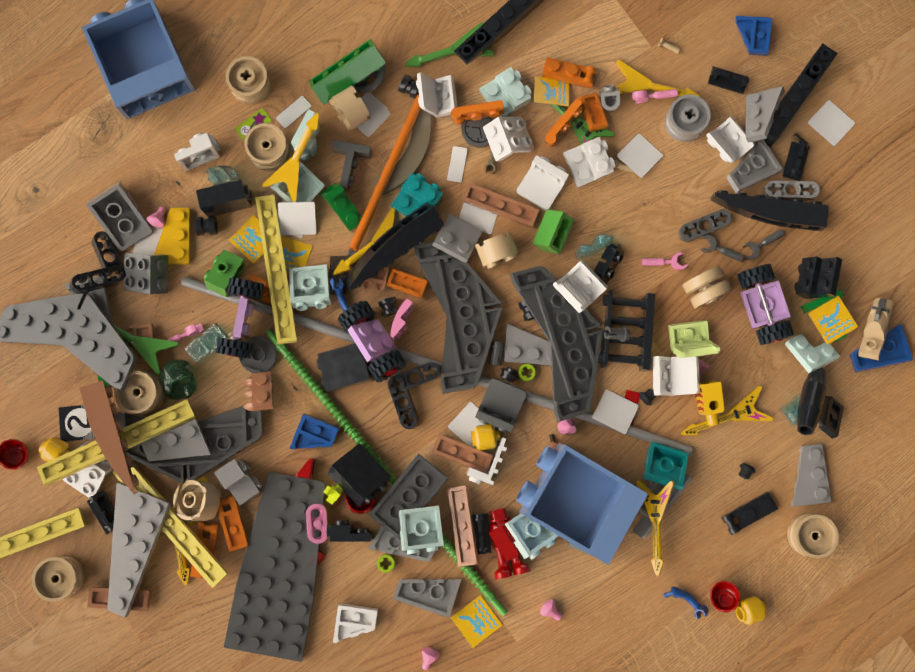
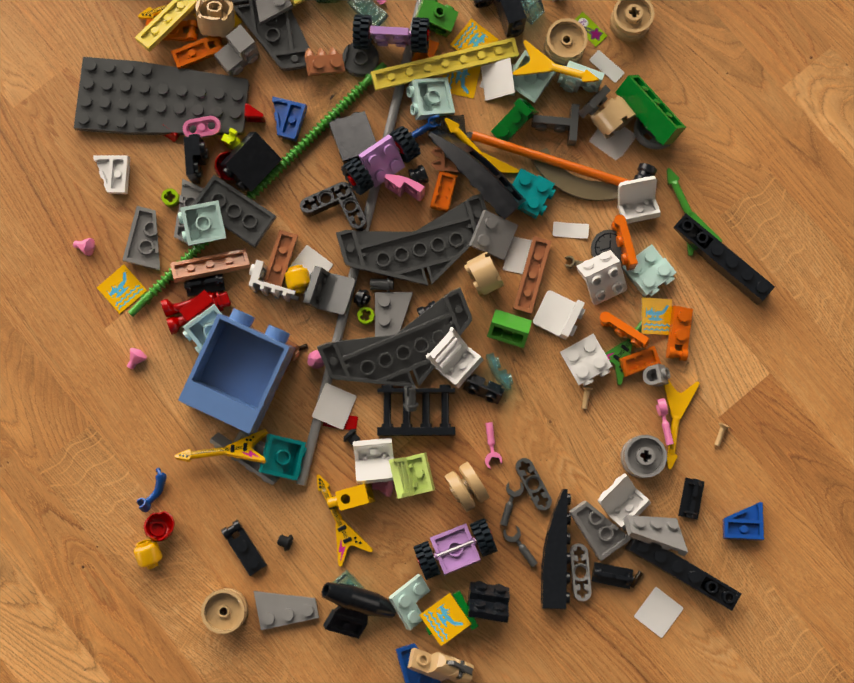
camera: 85 degrees right, 0 degrees up
white sticker [617,134,663,178] -> none
none -> dark grey plate [578,85,611,118]

